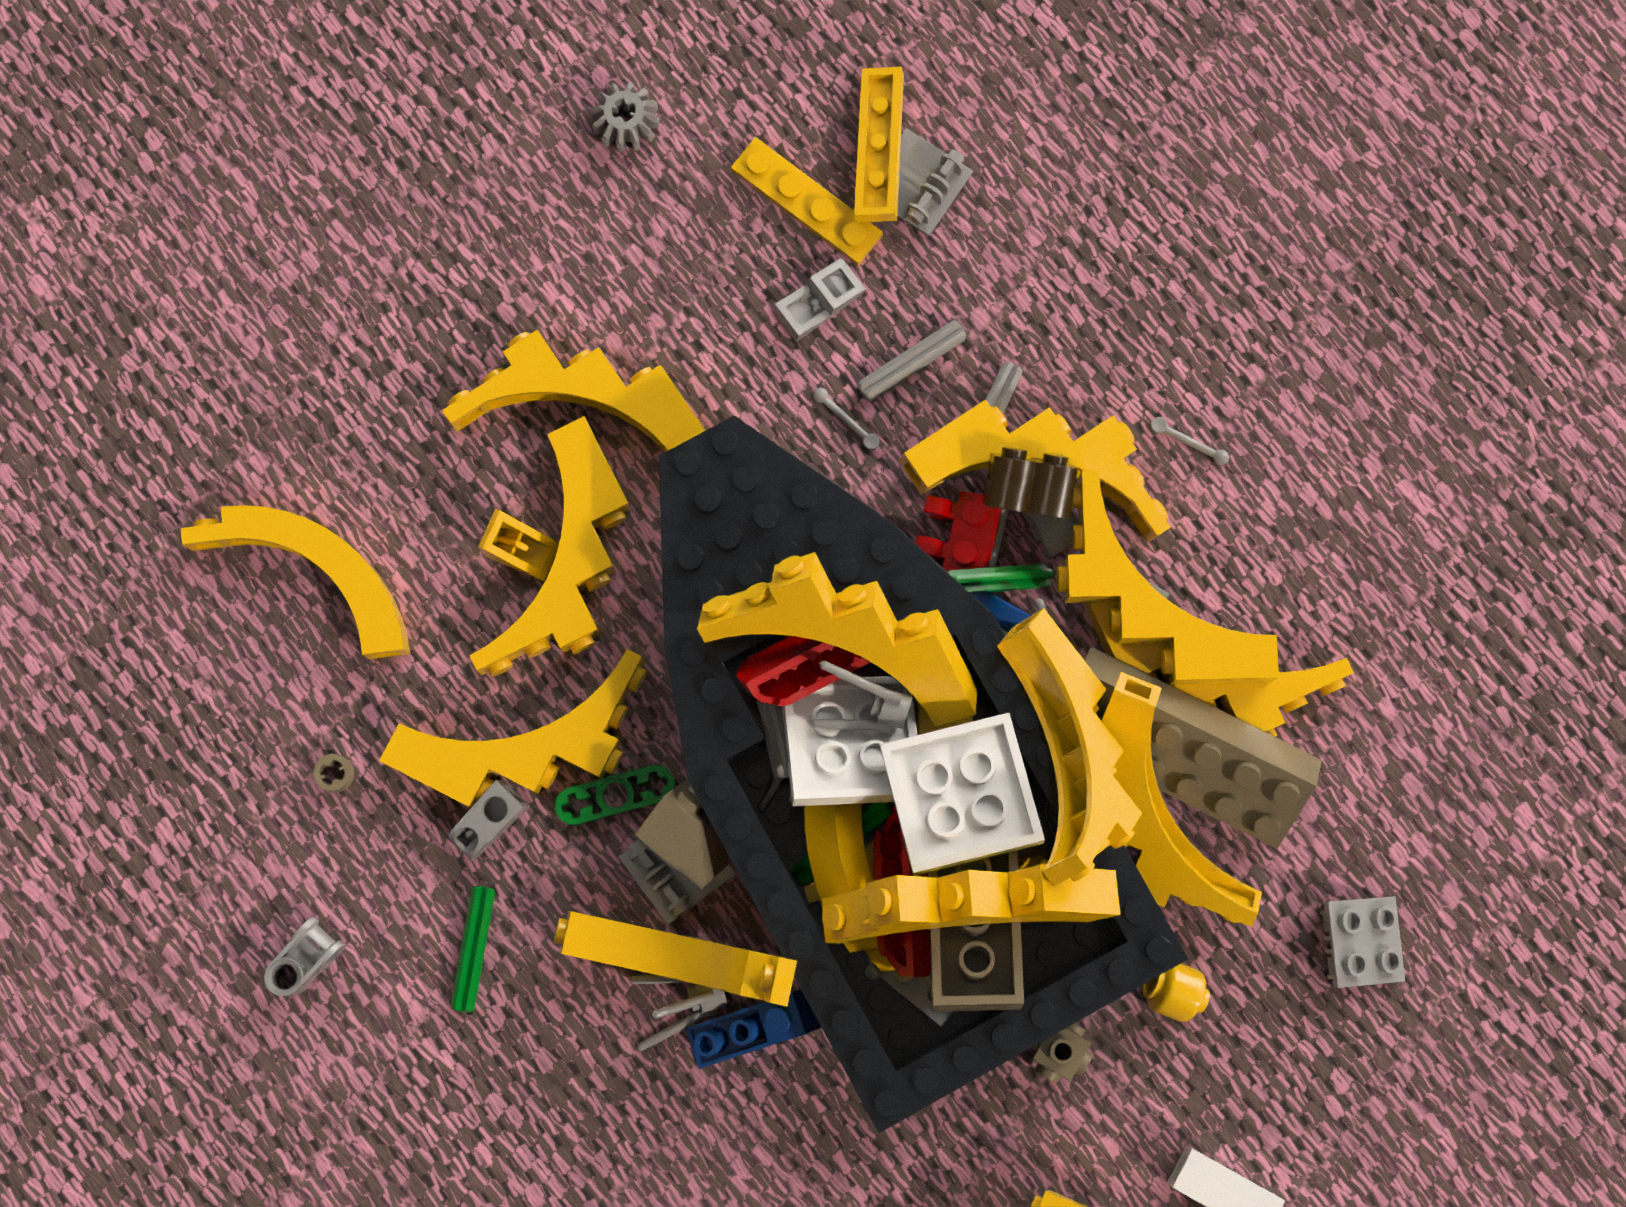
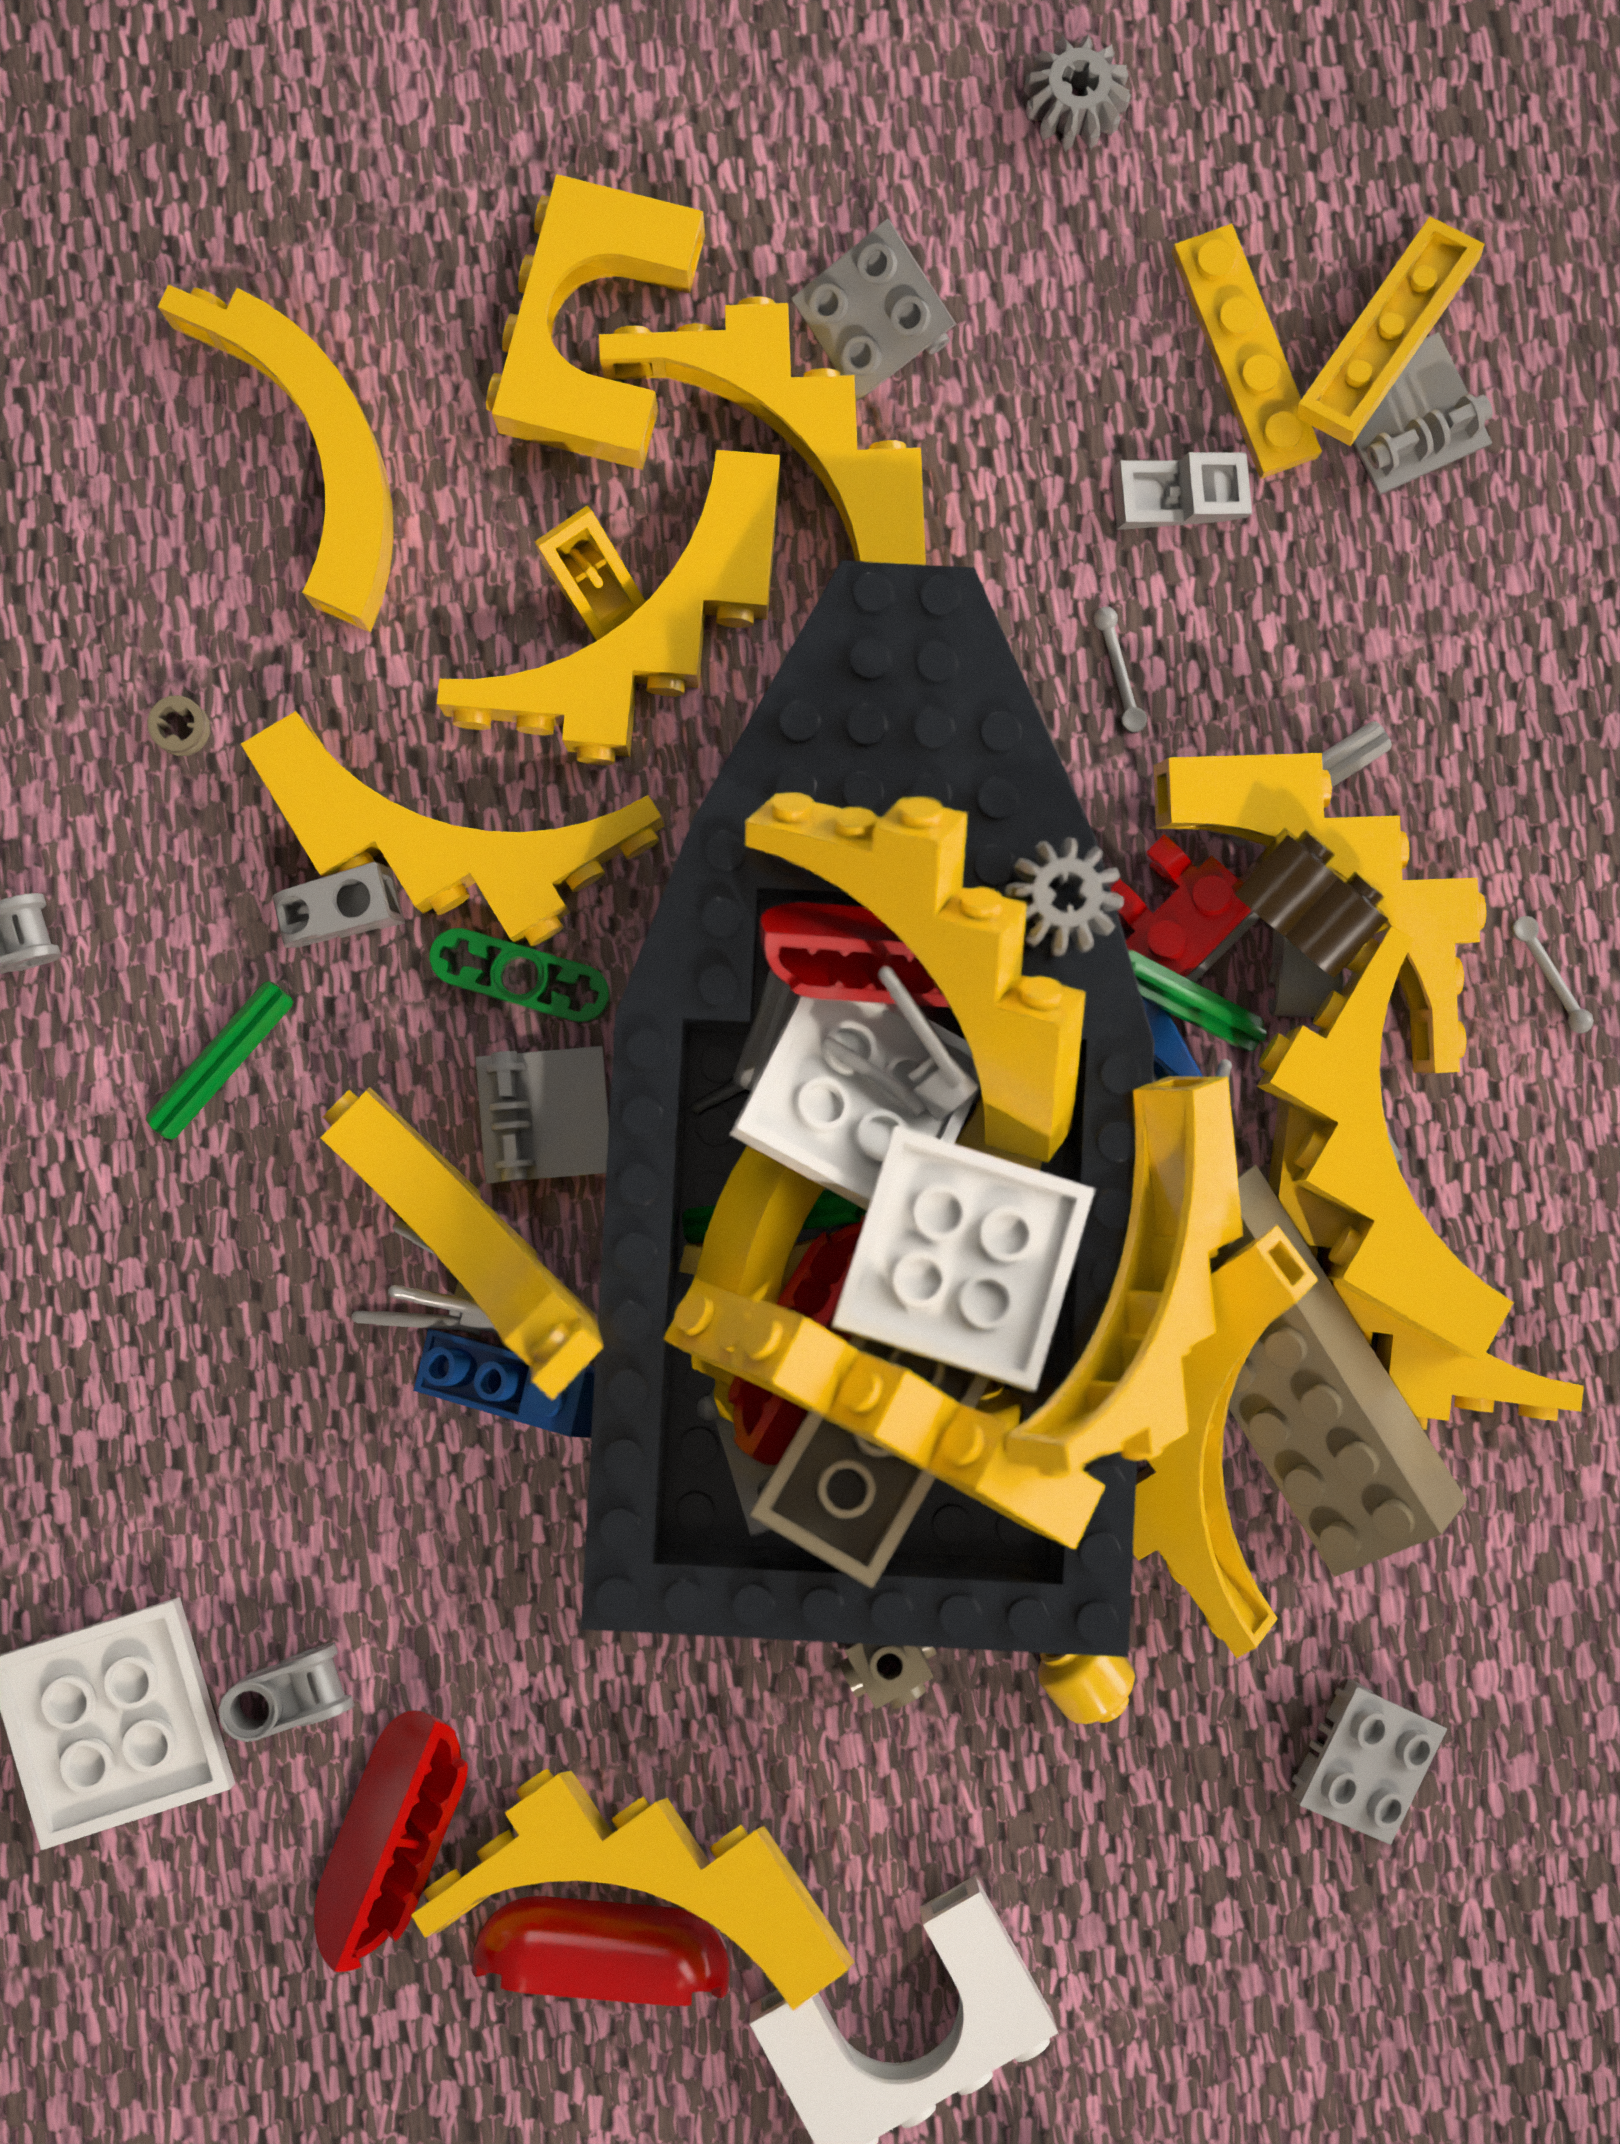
camera: 25 degrees right, 5 degrees up
dark tan slope [634,779,728,890] -> none
light grey axle [858,320,966,401] -> none
none -> yellow arch [486,174,705,470]
none -> light grey hinge [791,219,956,401]
none -> light grey gear [1005,838,1124,956]

